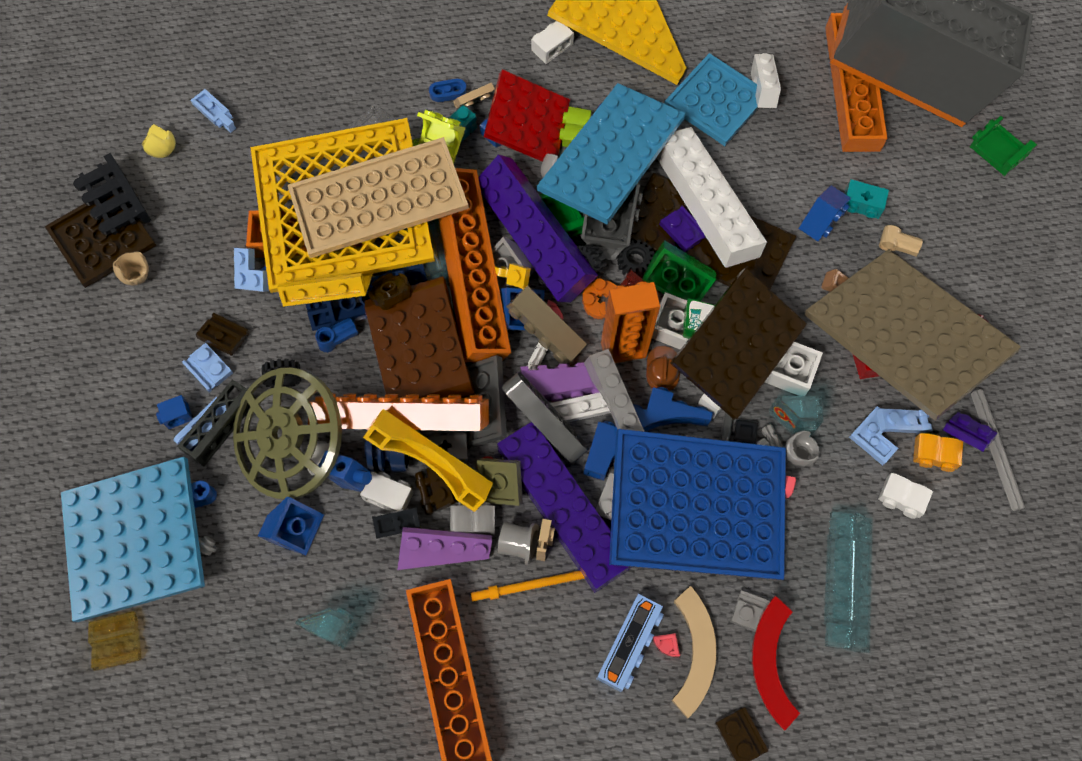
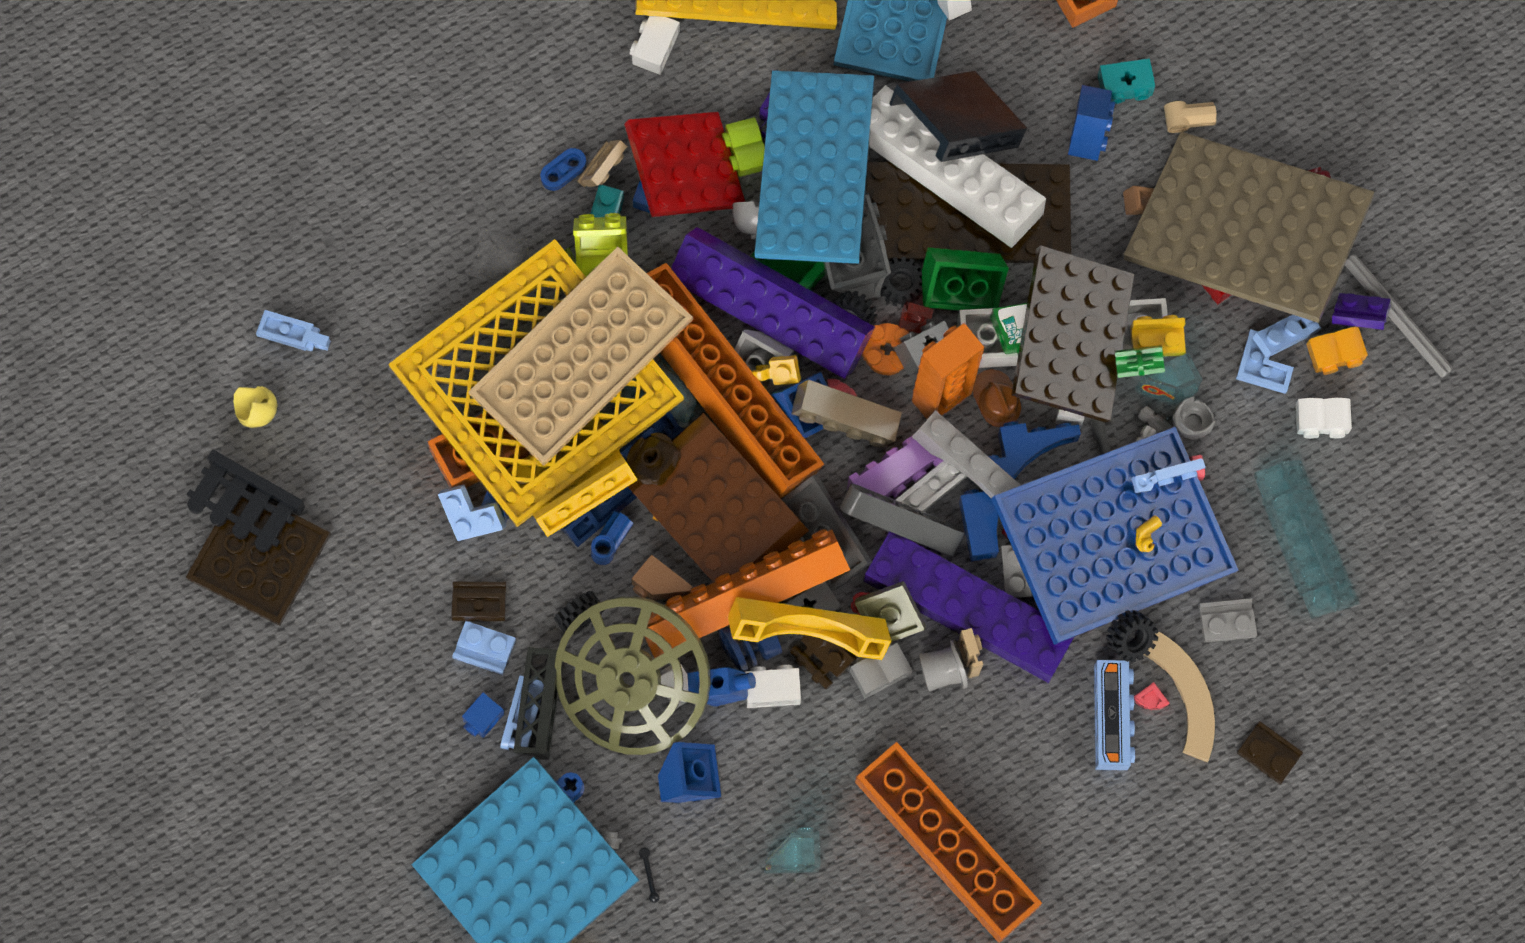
camera: 30 degrees left, 5 degrees up
tan hair [113,252,149,286] -> none
black hinge [372,507,421,539] -> none
medium lavender wing [397,527,492,570] -> none
light orange bar [471,570,585,602] -> none
white axle [527,342,548,370] -> none
dark purple plate [659,206,706,252] -> none
black tile [733,420,758,444] -> none
red tile [752,596,800,731] -> none
none -> medium nougat slope [632,555,693,601]
none -> black hinge [639,848,660,903]
none -> black panel [889,71,1027,162]
none -> black tyre [1106,610,1158,662]
none -> green hips [1115,345,1165,378]
none -> yellow bracket [1130,315,1186,356]
none -> light blue hinge [1131,458,1205,493]
none -> yellow arm [1136,515,1162,552]

